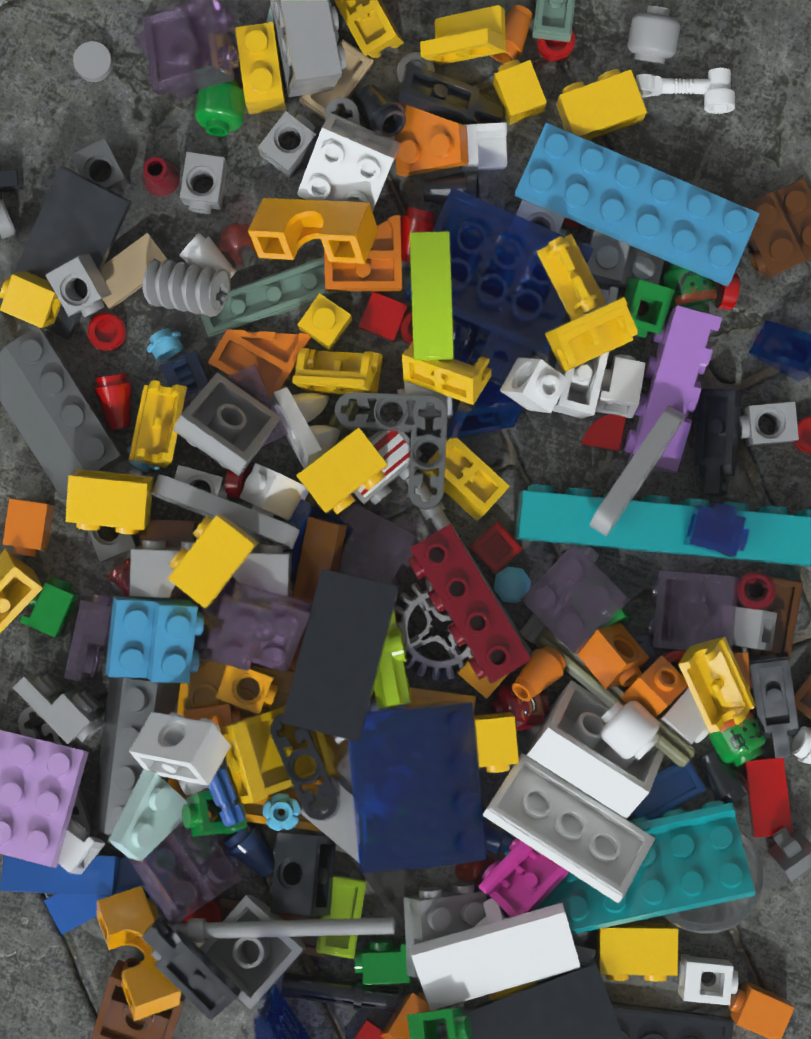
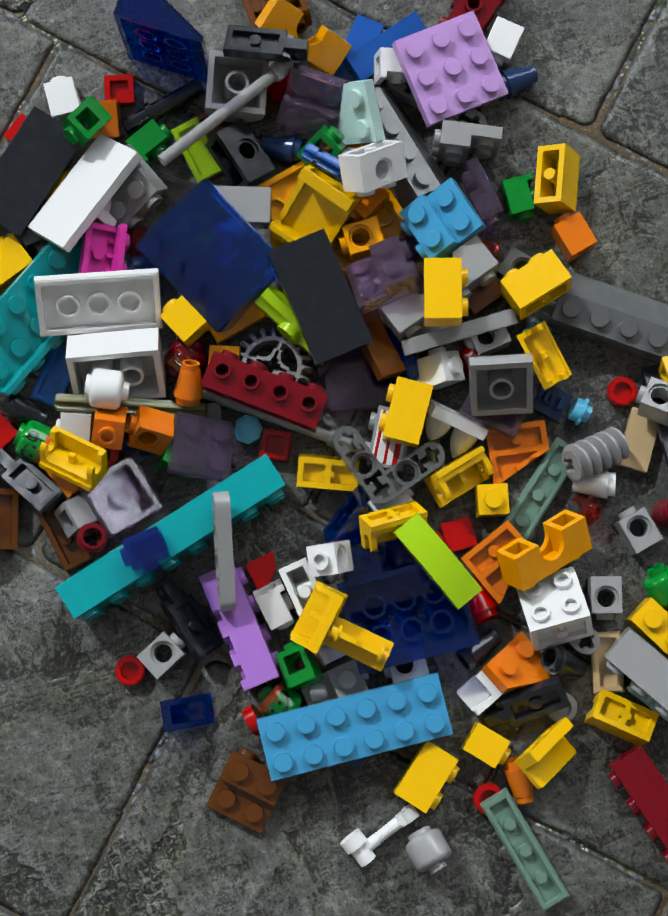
camera: 145 degrees right, 5 degrees down
red cone [93,373,131,430] -> none
medium azure plate [262,792,301,831] -> none
black beam [270,713,340,821] -> none

